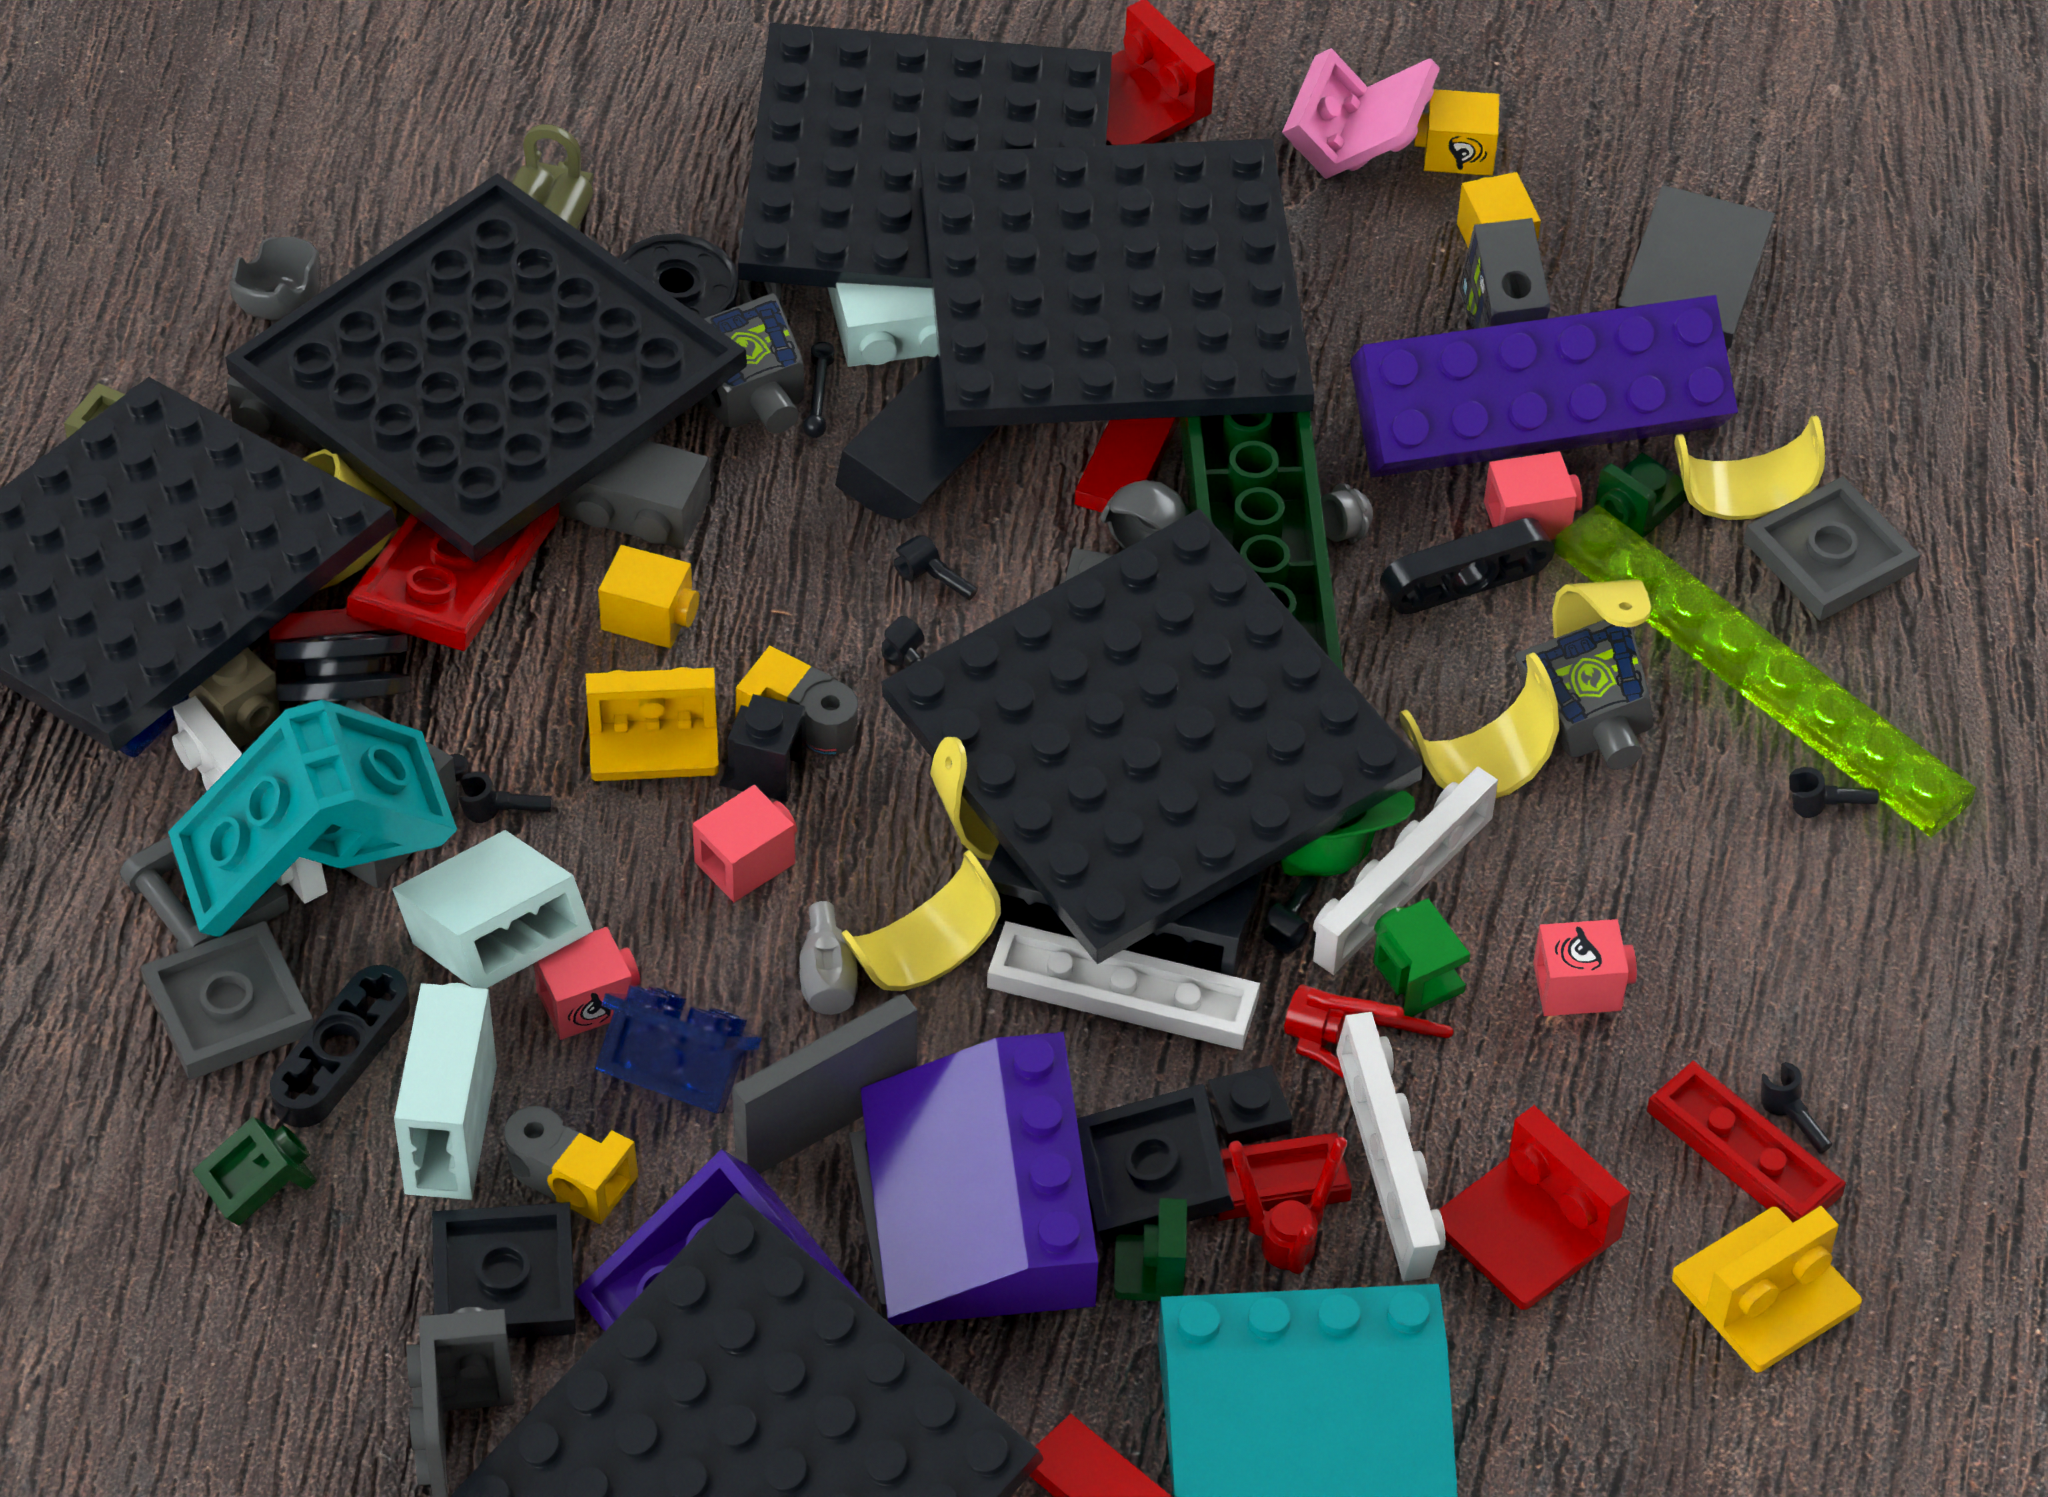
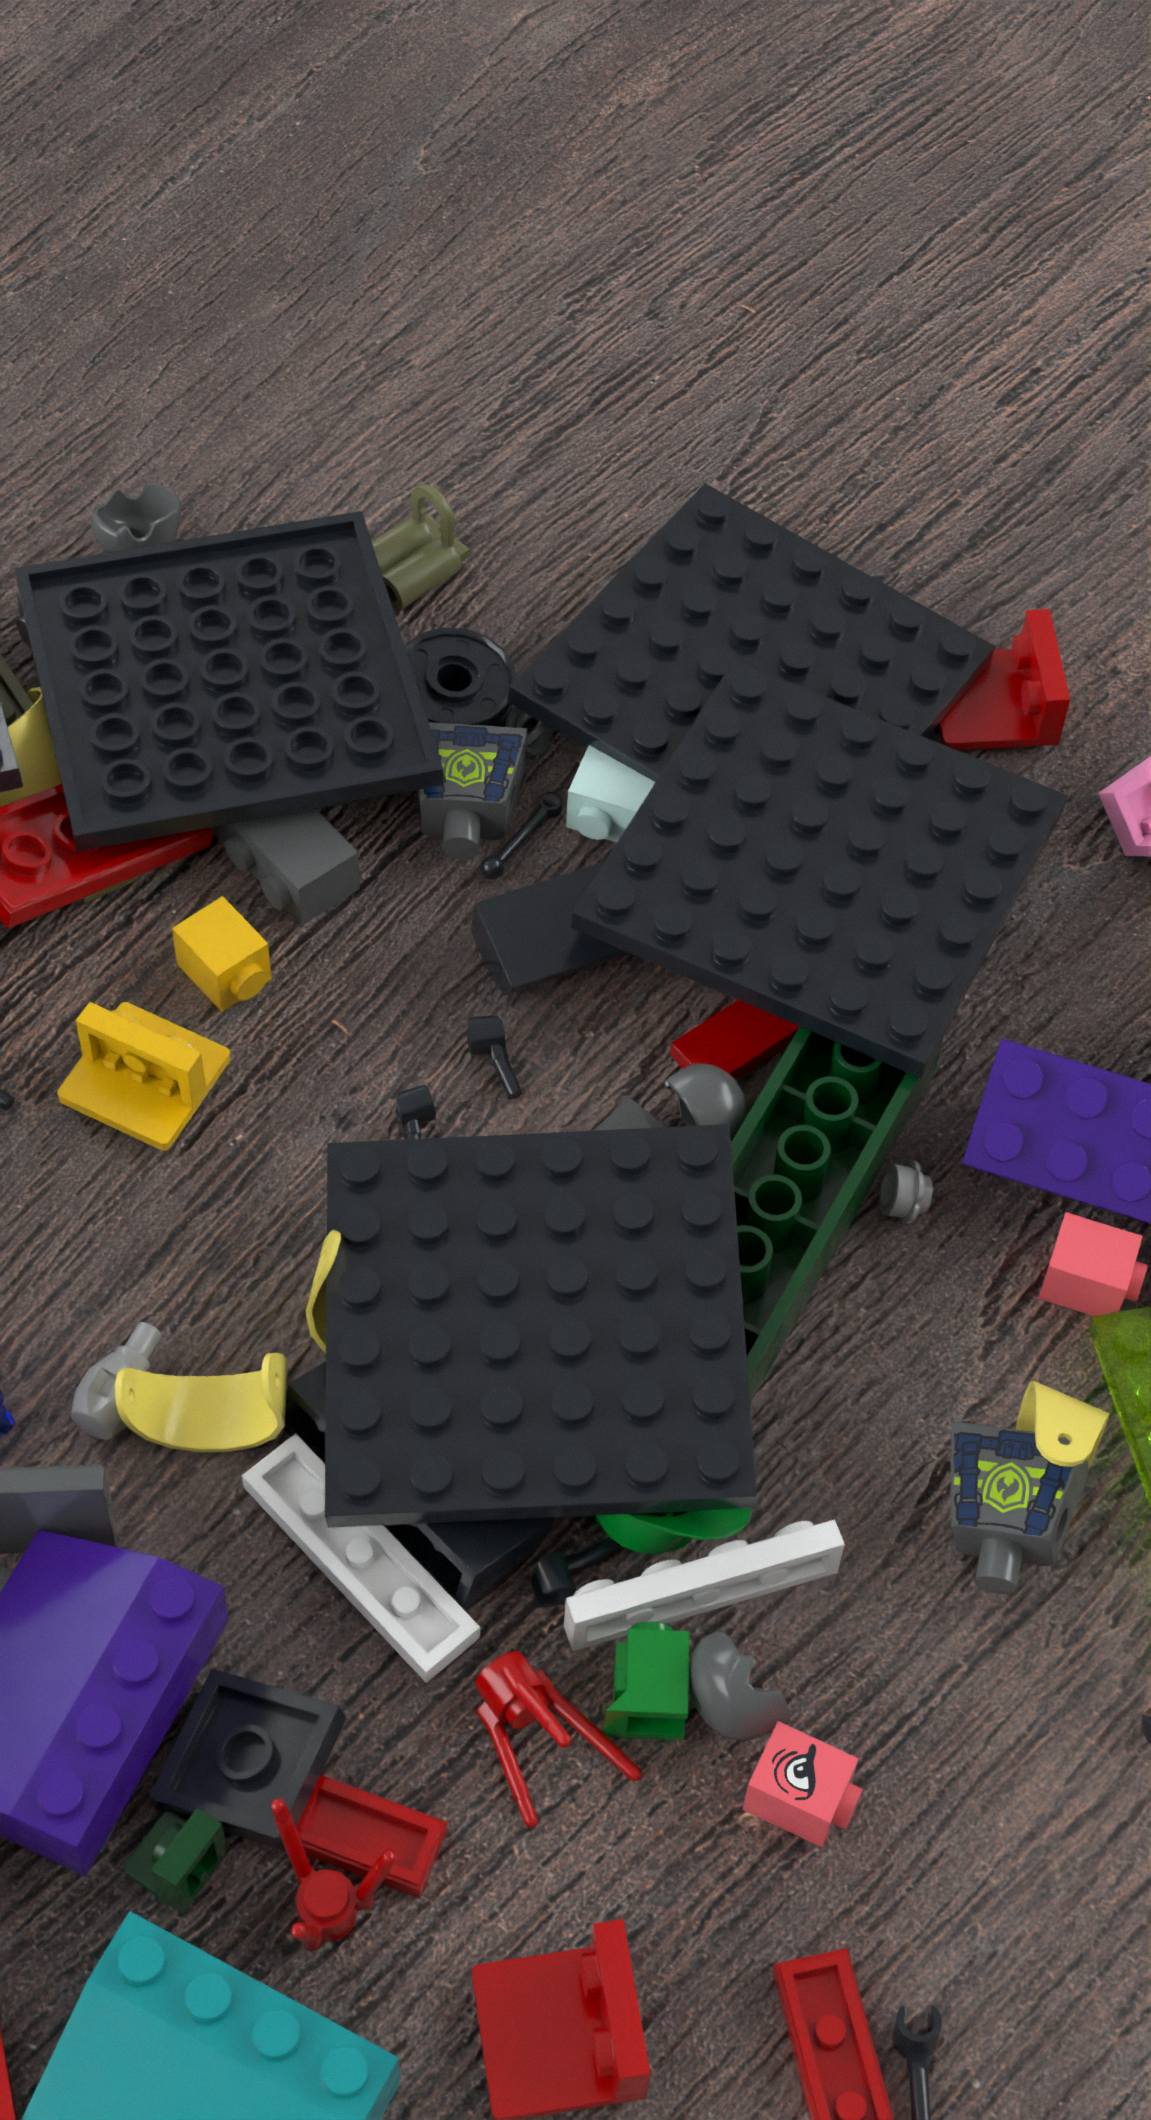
camera: 30 degrees right, 5 degrees up
coral brick [692,784,797,902] -> none
black window [719,694,806,802] -> none
dark grey leg [736,645,858,756] -> none
black plate [1207,1065,1293,1148] -> none
white plate [1336,1012,1446,1282] -> none
black beam [1380,518,1555,614] -> none
light yellow piece [1399,652,1559,798] -> none
none -> dark grey hair [689,1630,791,1742]

